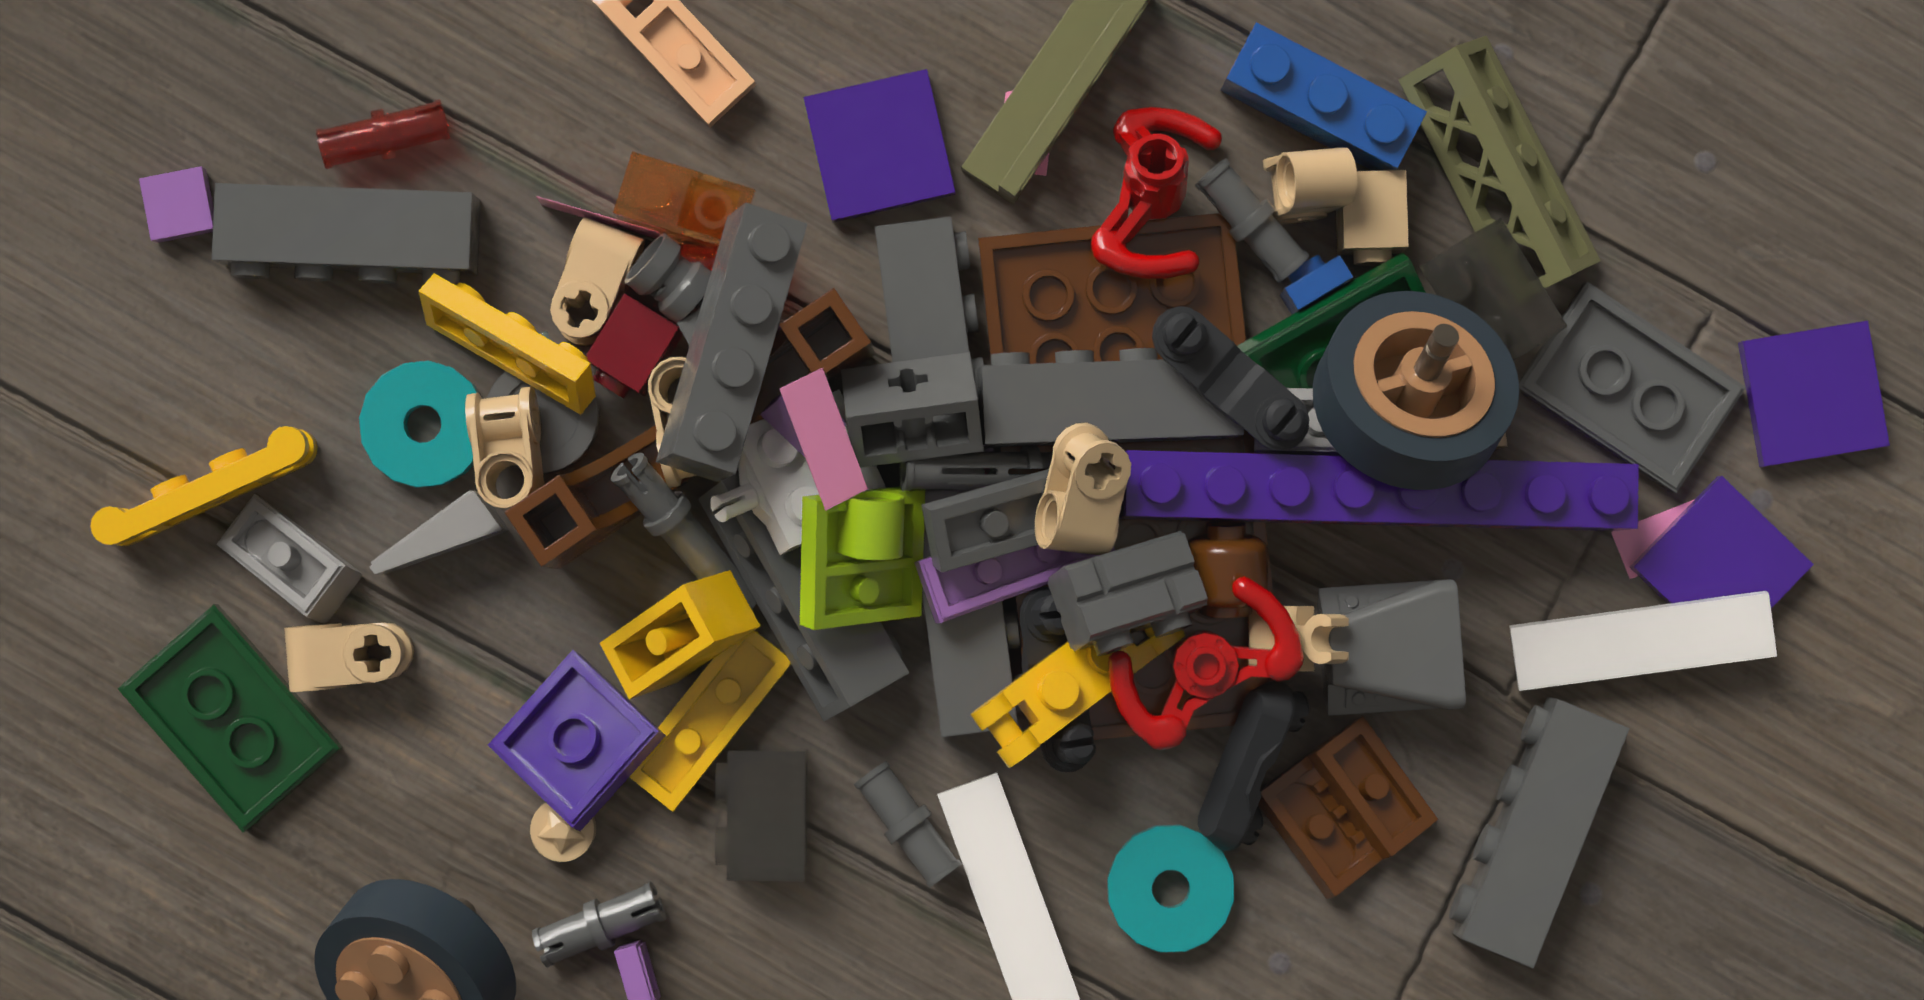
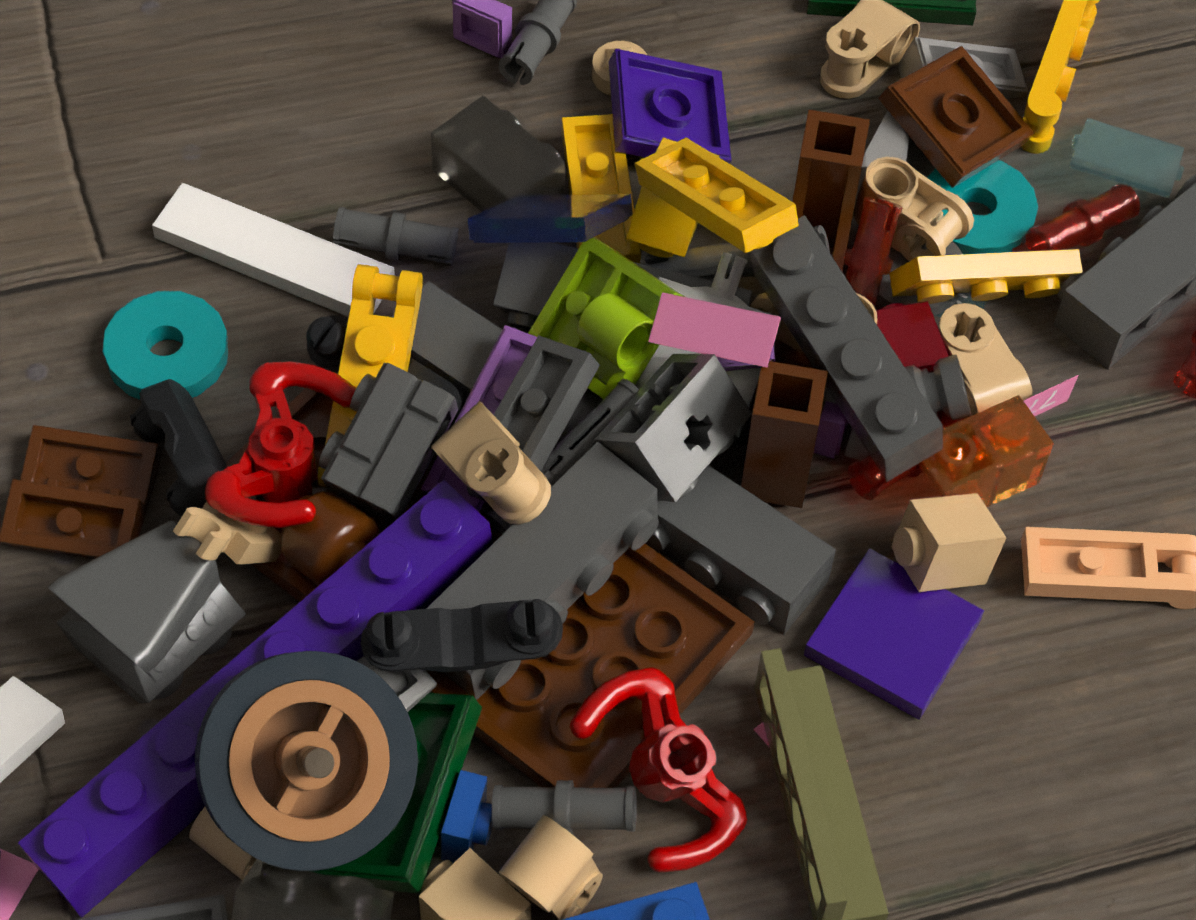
camera: 135 degrees right, 30 degrees down
none -> clear blue tile [467,194,633,243]
none -> yellow plate [635,138,799,253]
none -> clear red pin [844,197,903,308]
none -> reddish brown tile [878,46,1035,188]
none -> tan brick [891,493,1006,592]
none -> clear red pin [1026,183,1140,251]
none -> clear light blue piece [1069,118,1184,198]

